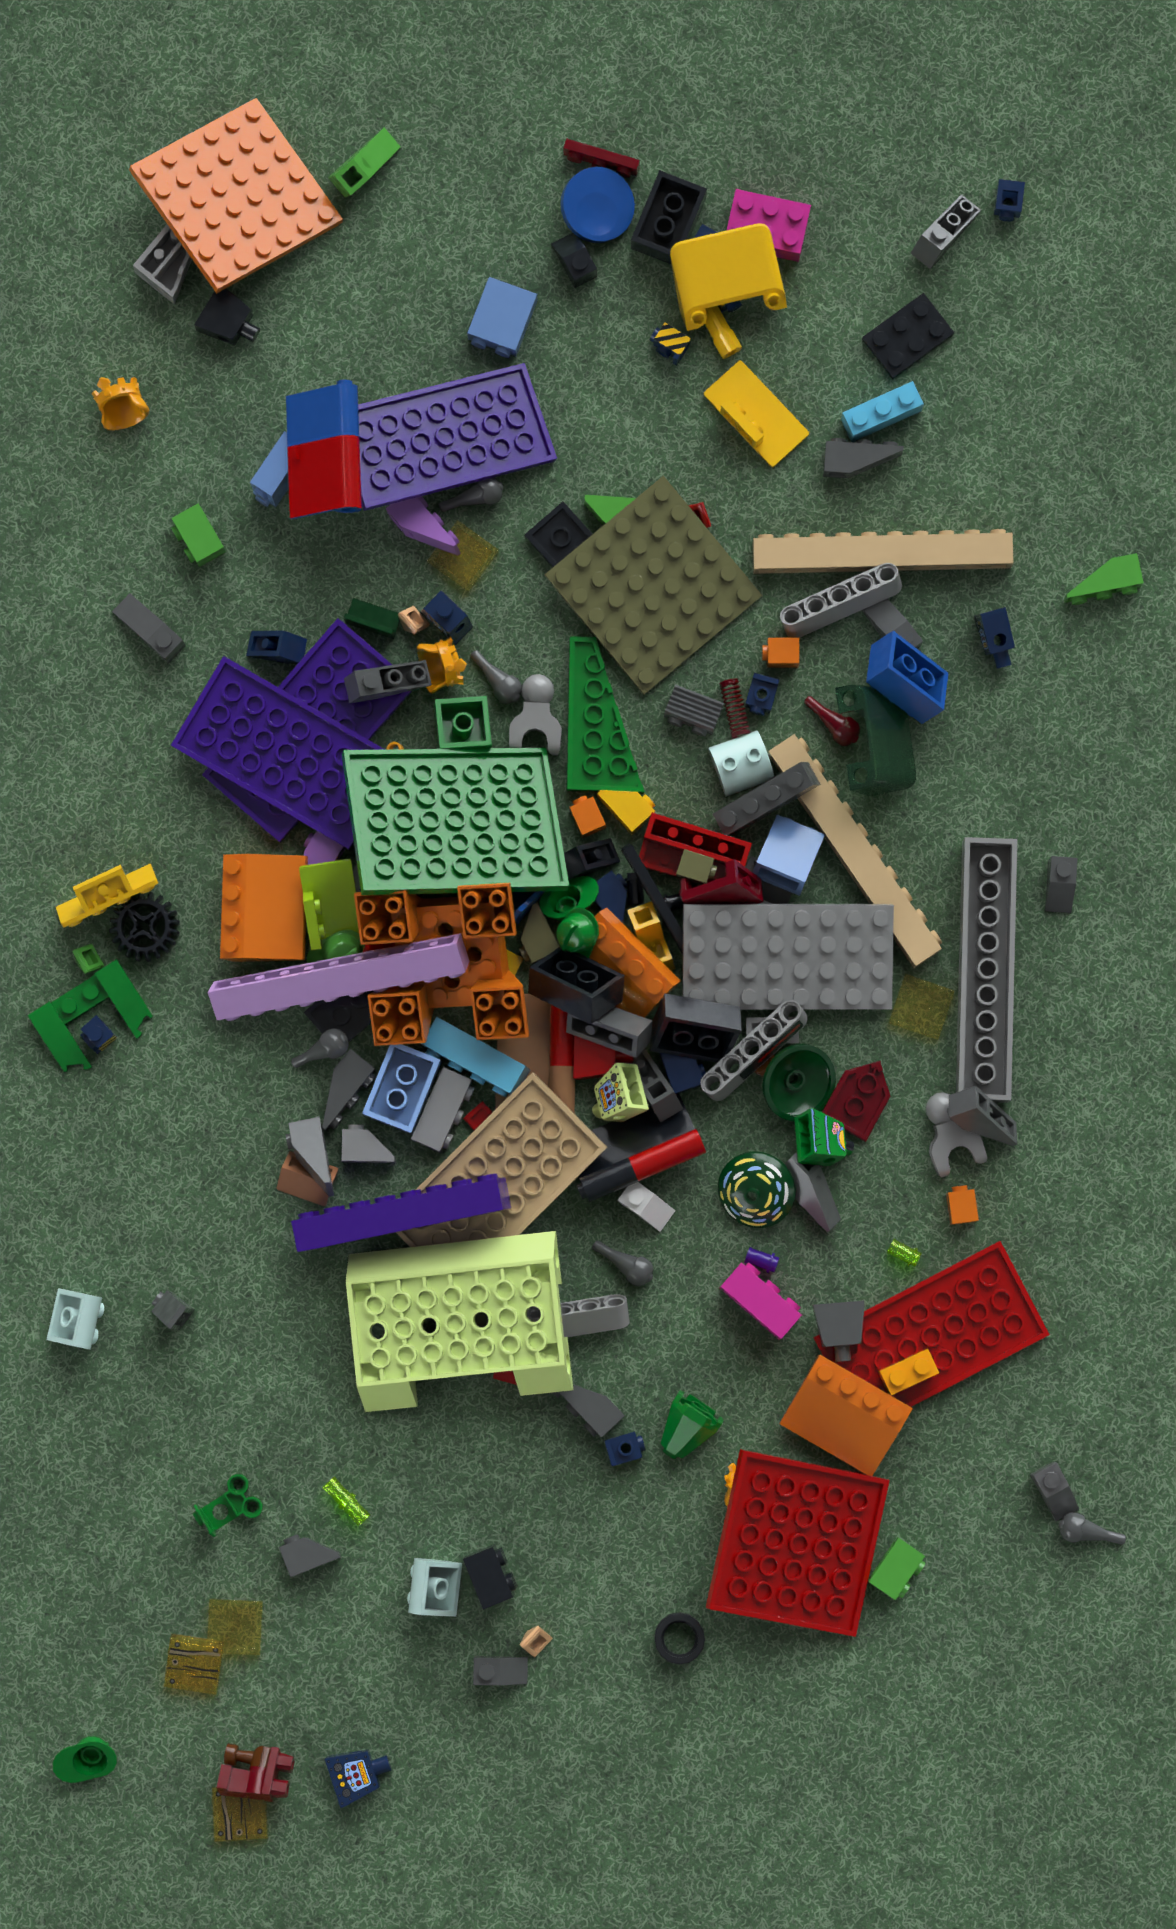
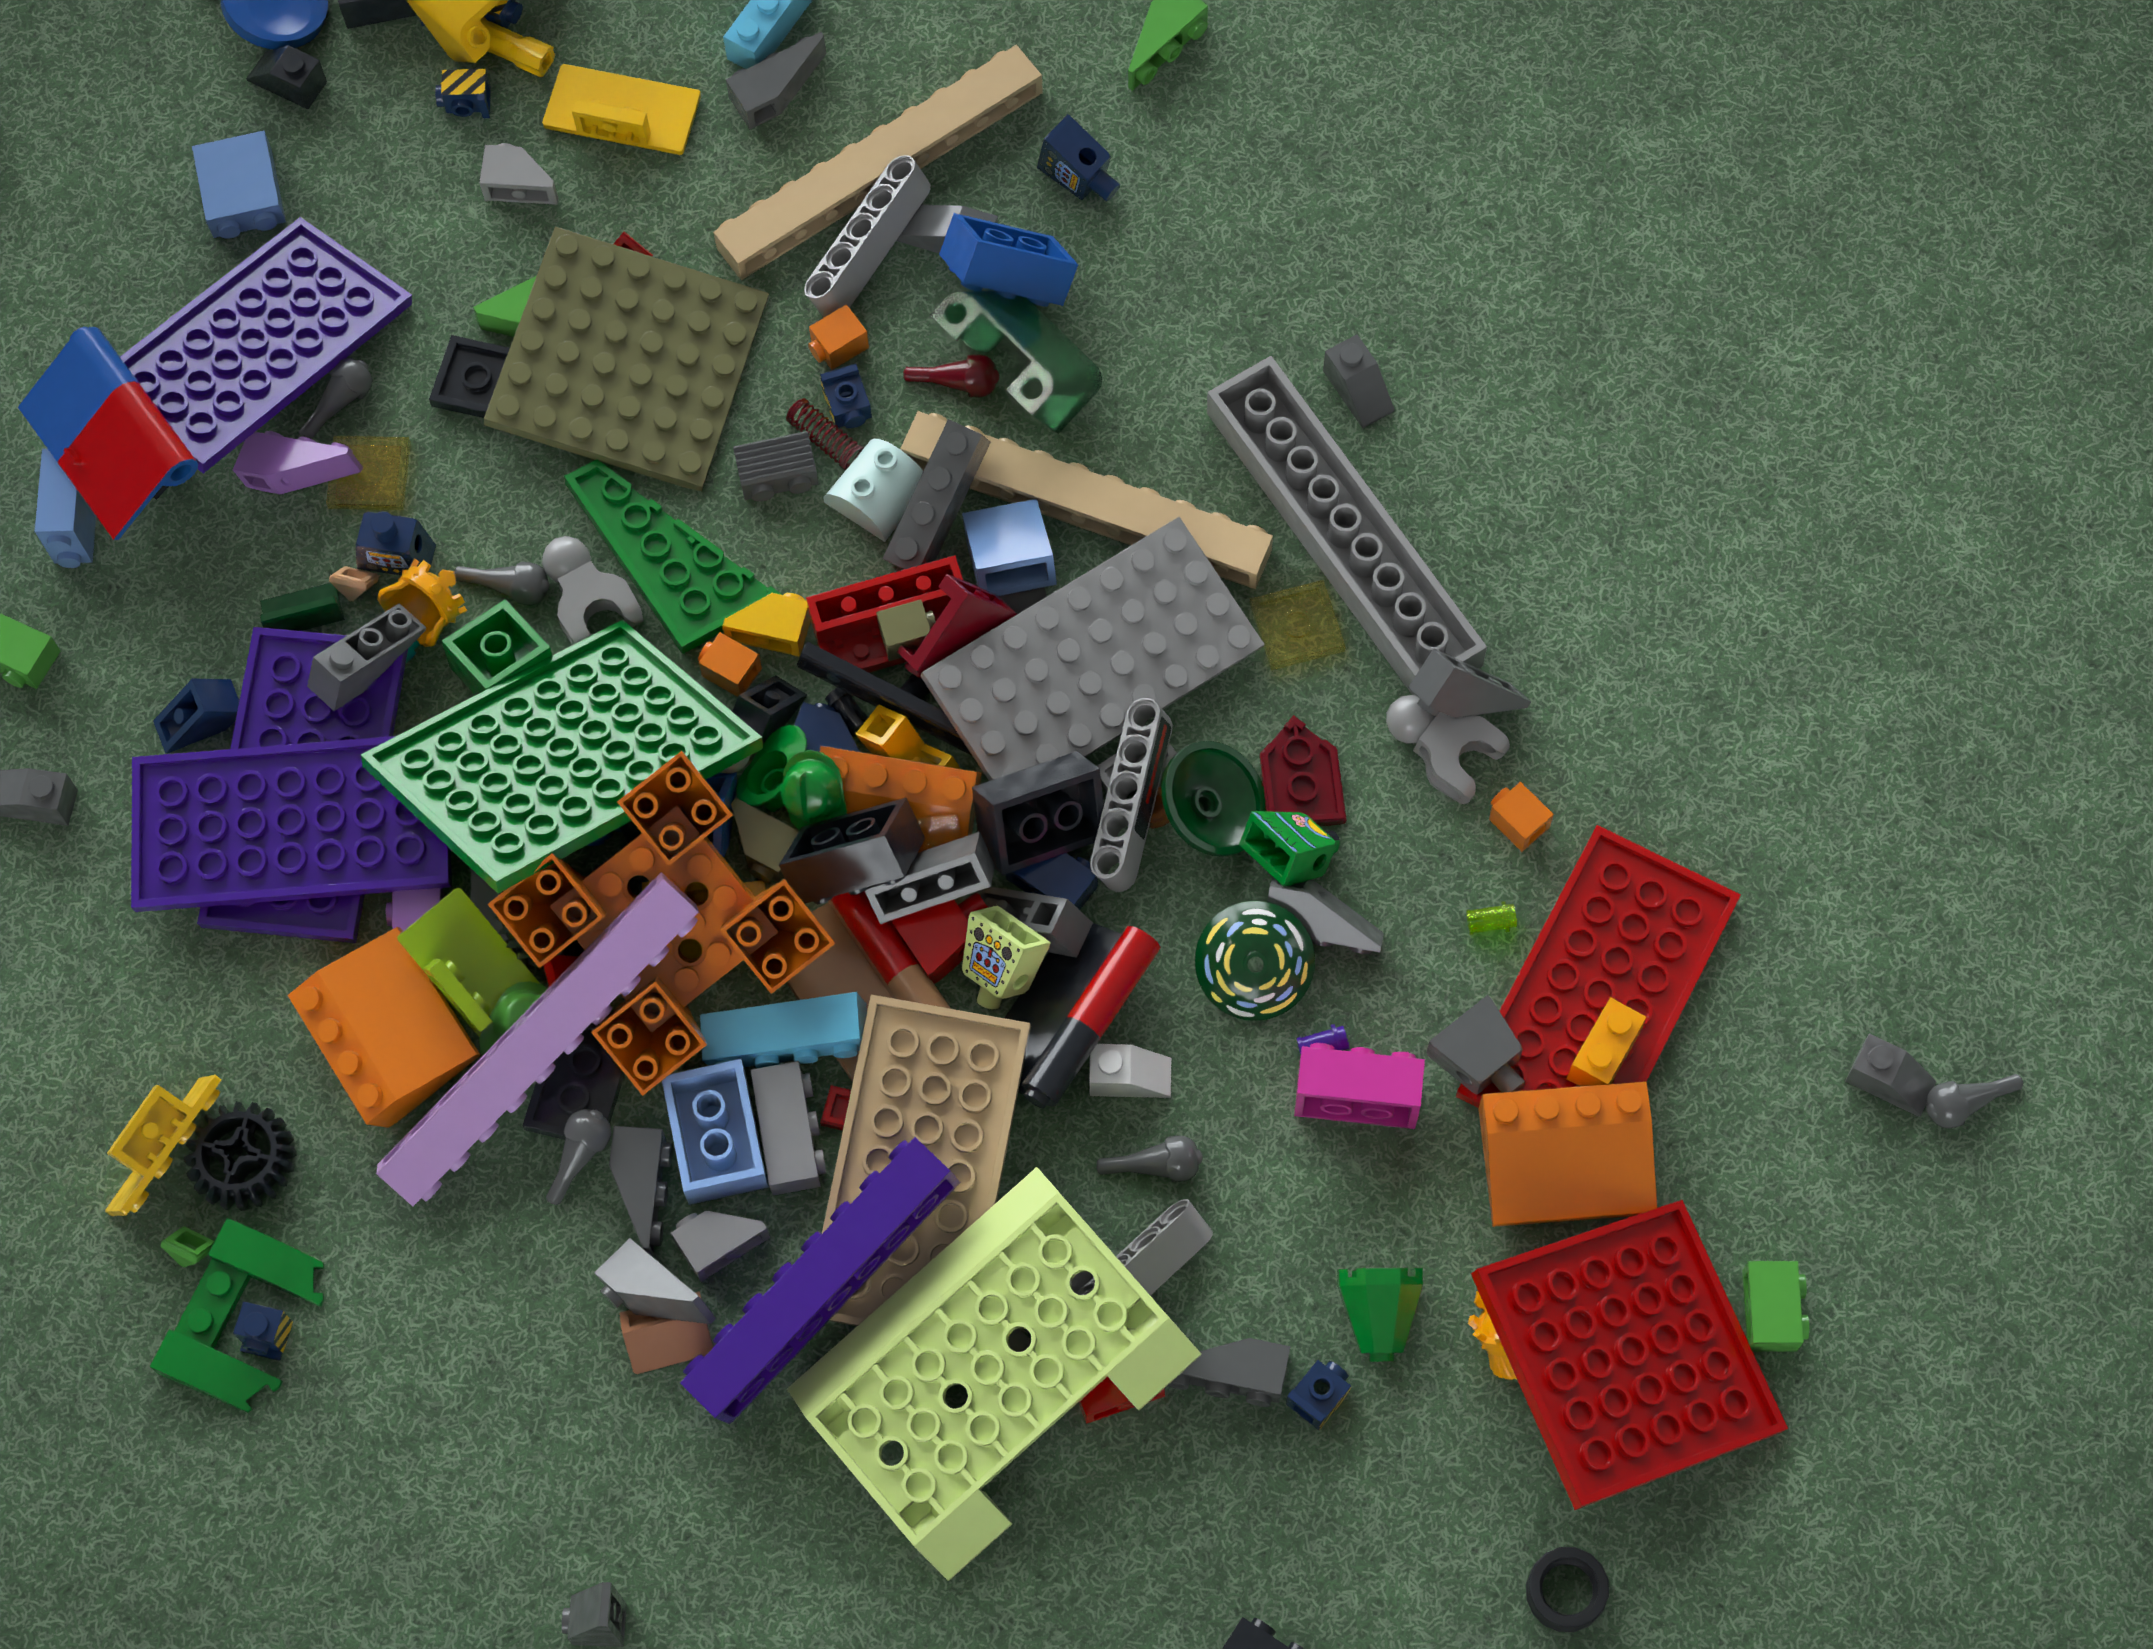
camera: 35 degrees left, 15 degrees down
none -> light grey slope [479,143,558,205]

